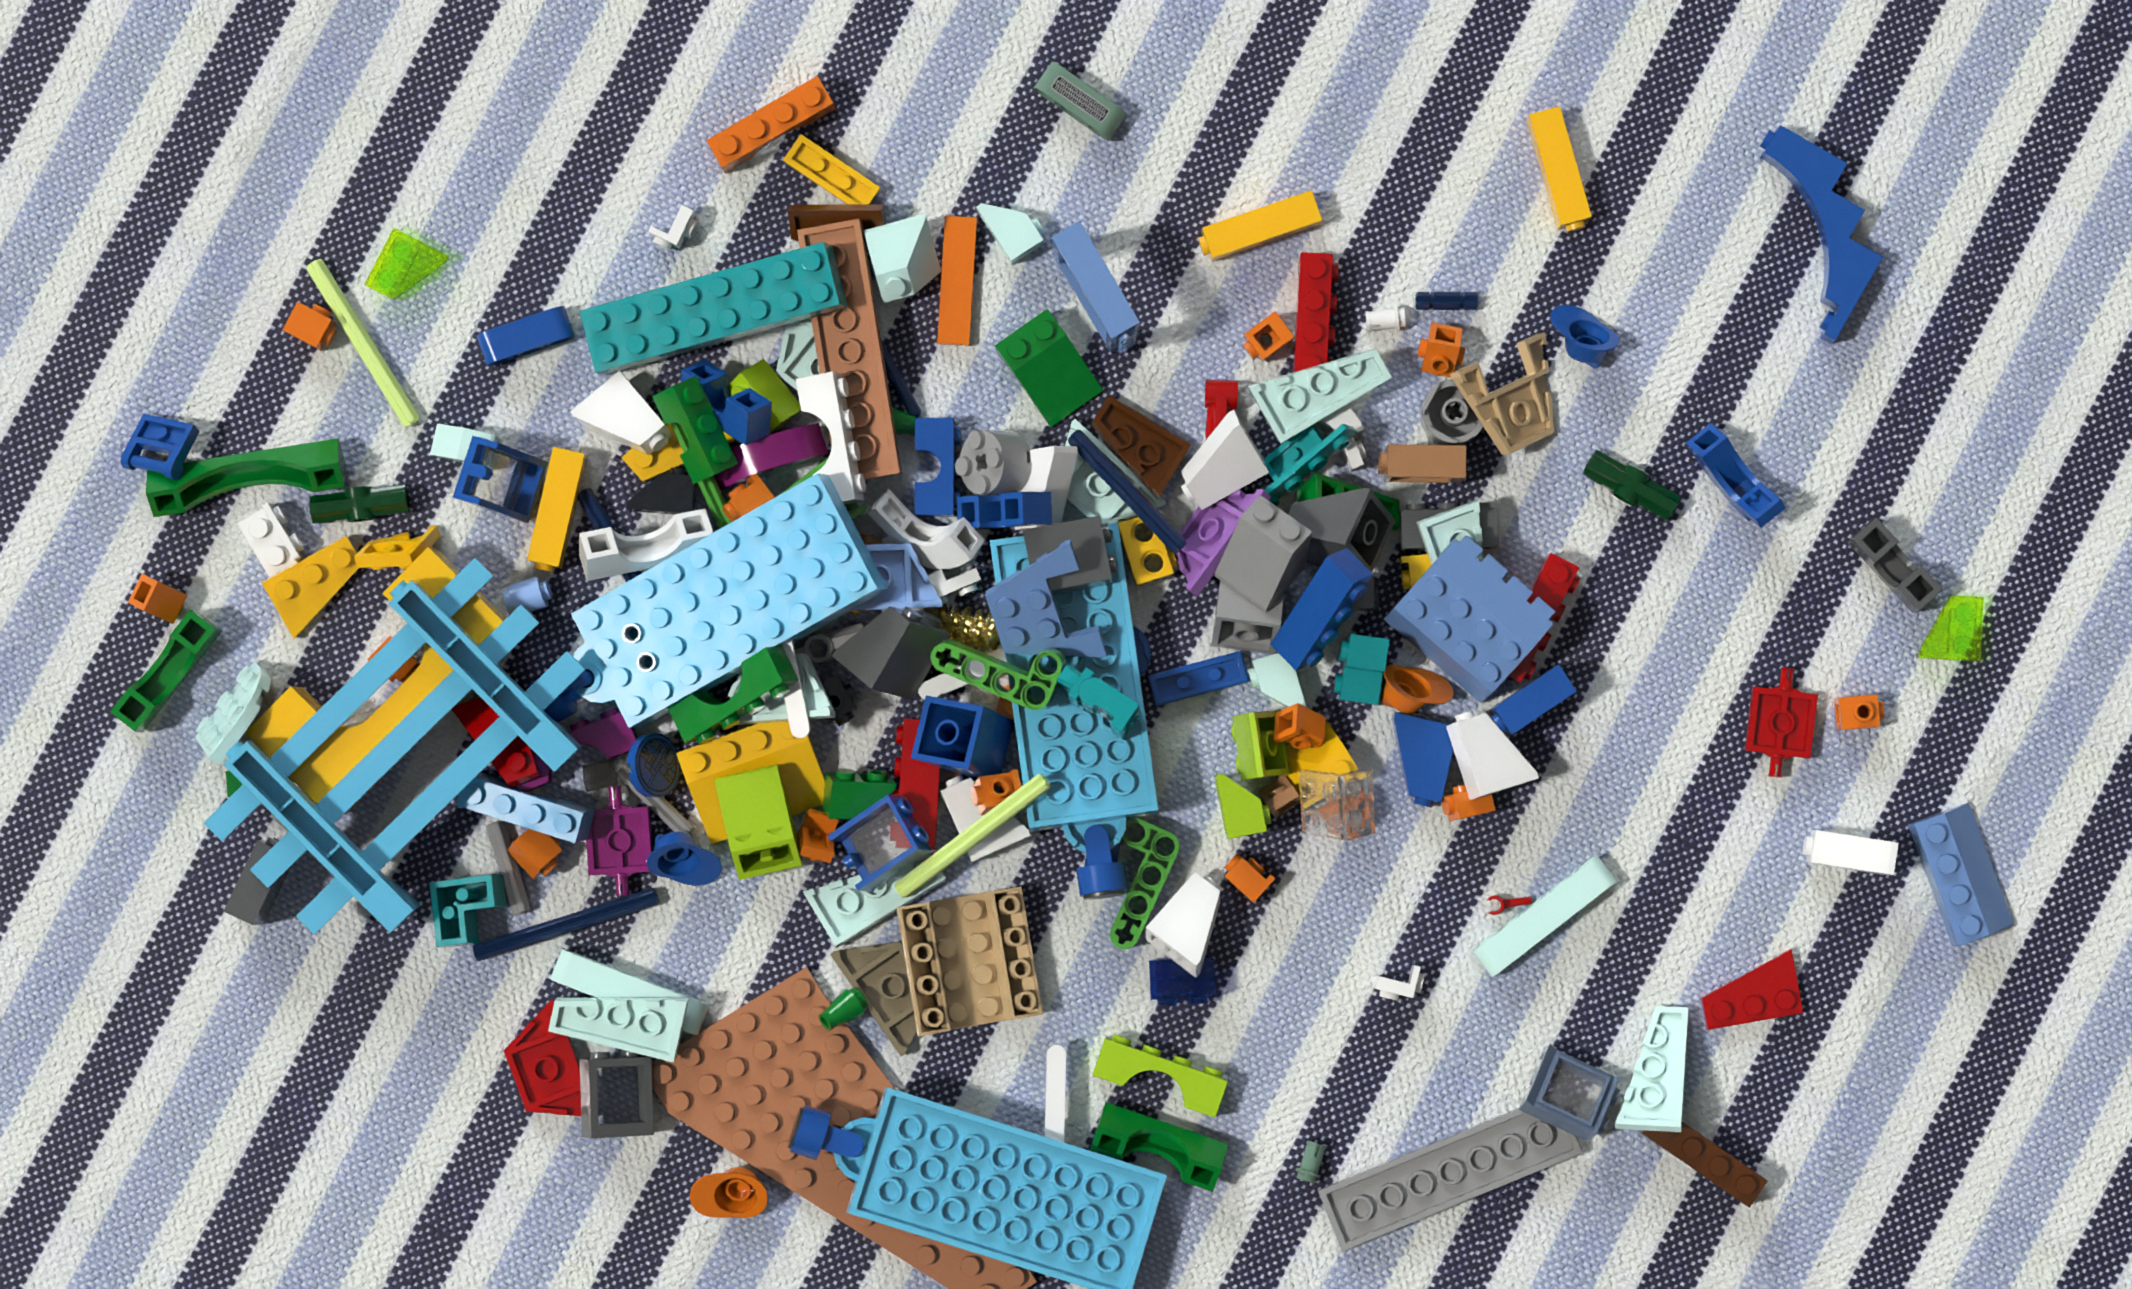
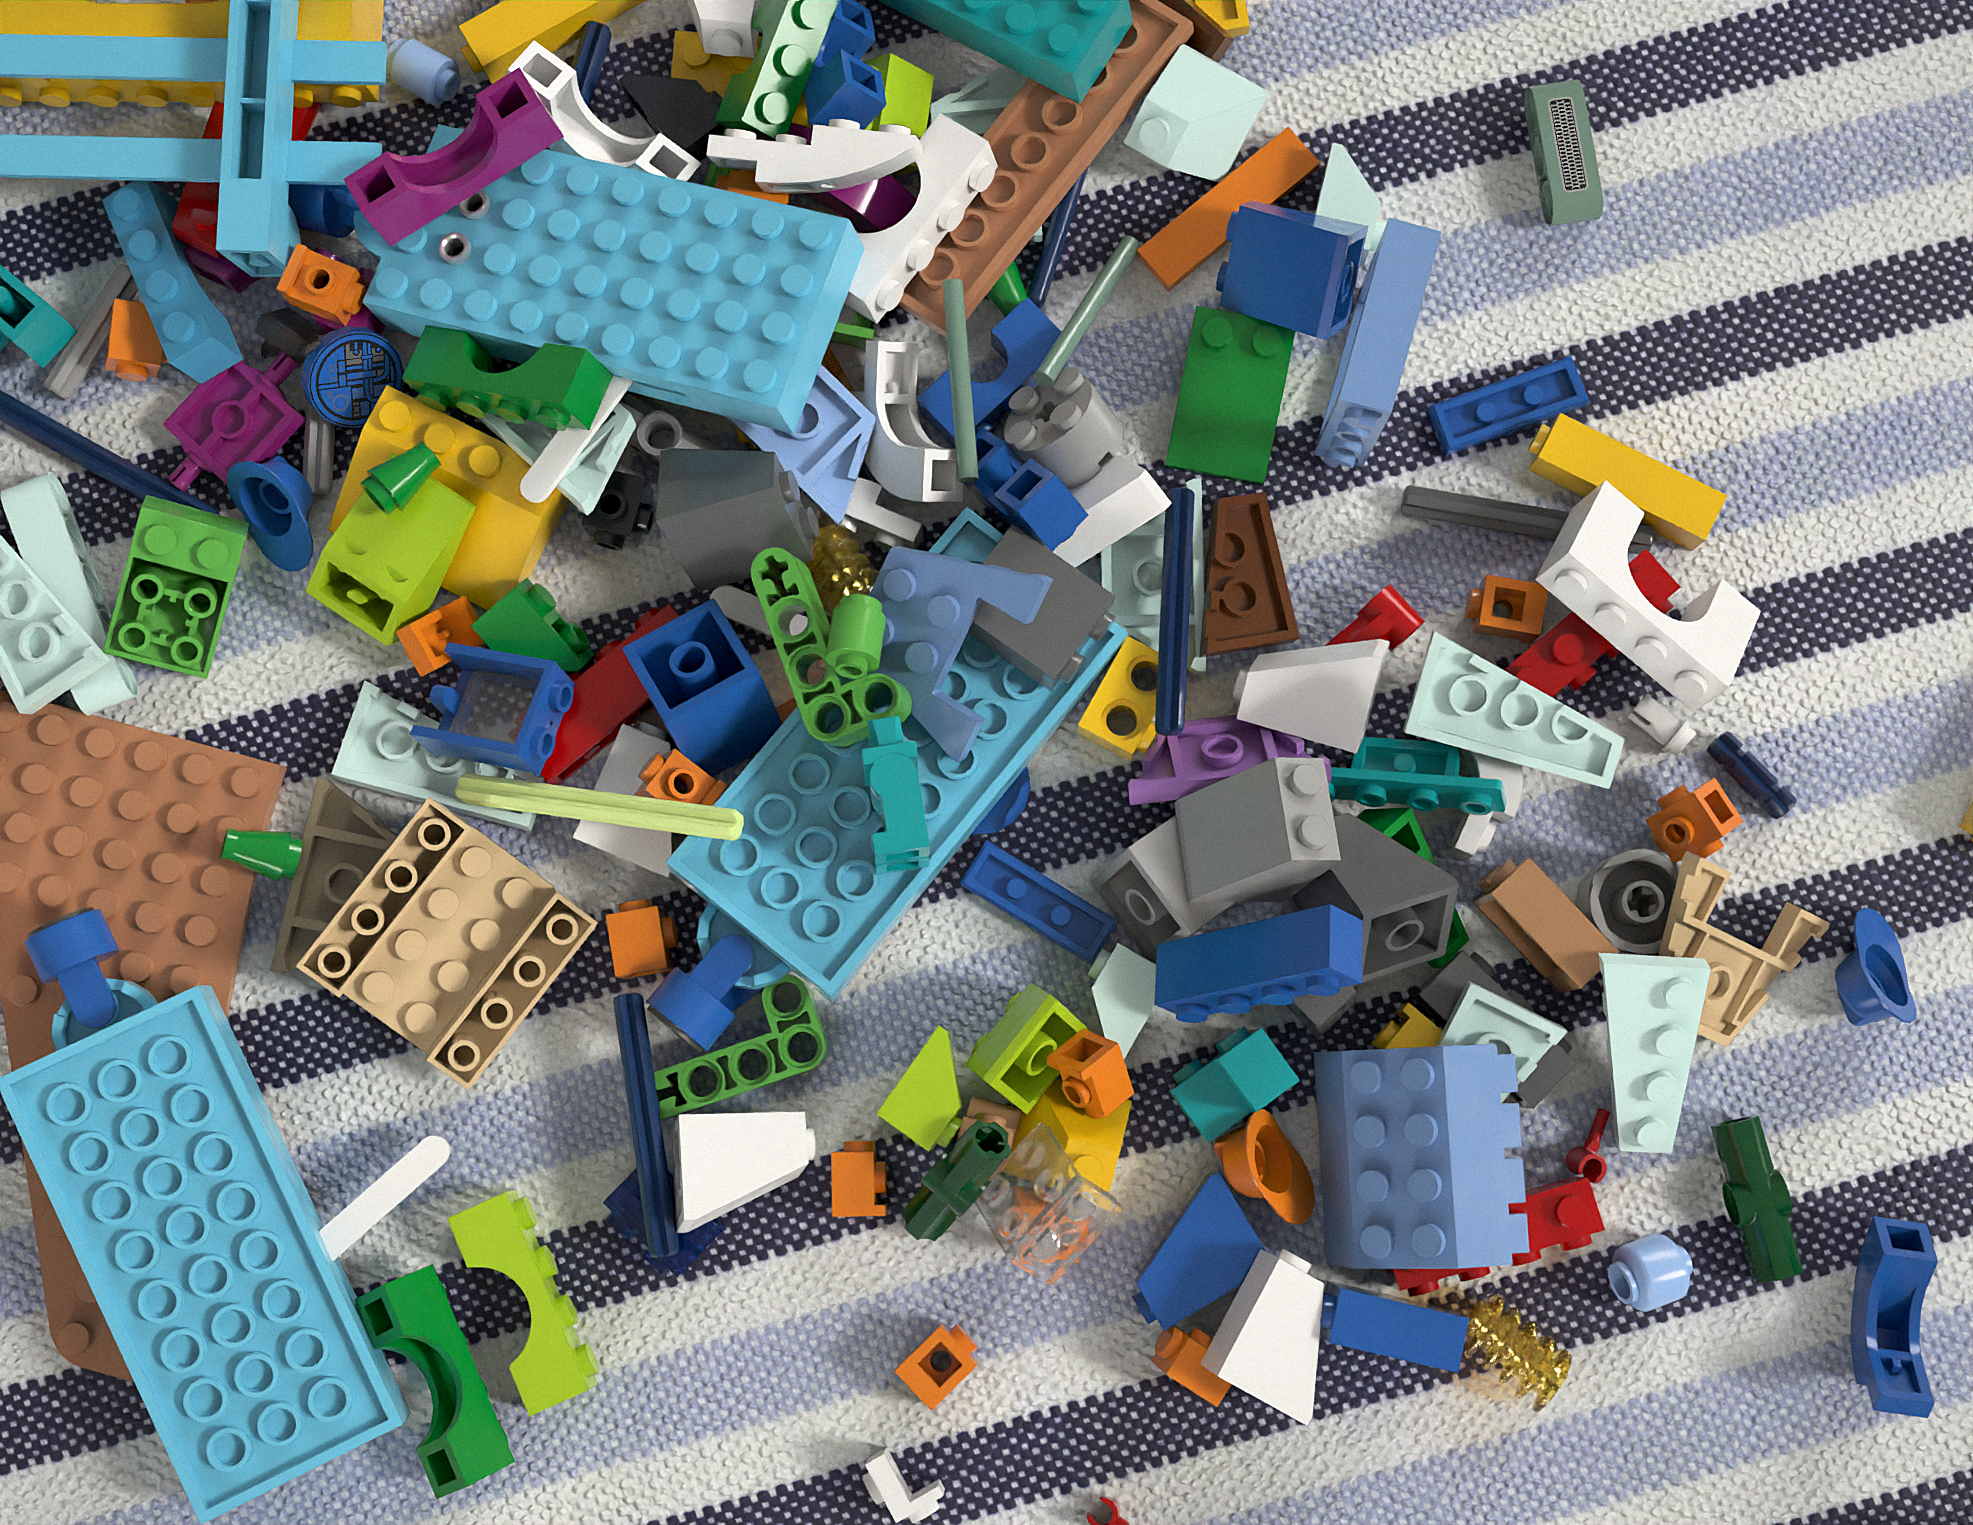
camera: 50 degrees right, 5 degrees down
none -> bright green slope [103,495,249,679]
none -> orange brick [276,243,367,327]
none -> magenta arch [343,67,564,247]
none -> green cone [360,441,441,515]
none -> orange brick [606,899,678,979]
none -> dark blue axle [613,993,679,1258]
none -> white slope [707,119,923,194]
none -> bright green brick [826,594,886,679]
none -> orange brick [894,1322,978,1411]
none -> dark green piece [902,1120,1012,1242]
none -> sand green bar [942,279,979,483]
none -> sand green bar [1034,236,1140,387]
none -> blue slope [1216,201,1369,340]
none -> dark grey axle [1401,485,1654,555]
none -> blue tile [1427,356,1590,456]
none -> clear yellow piece [1465,1293,1572,1412]
none -> white arch [1535,480,1761,712]
none -> red hand [1565,1108,1610,1184]
none -> light aqua wing [1598,953,1711,1154]
none -> light blue head [1608,1233,1693,1312]

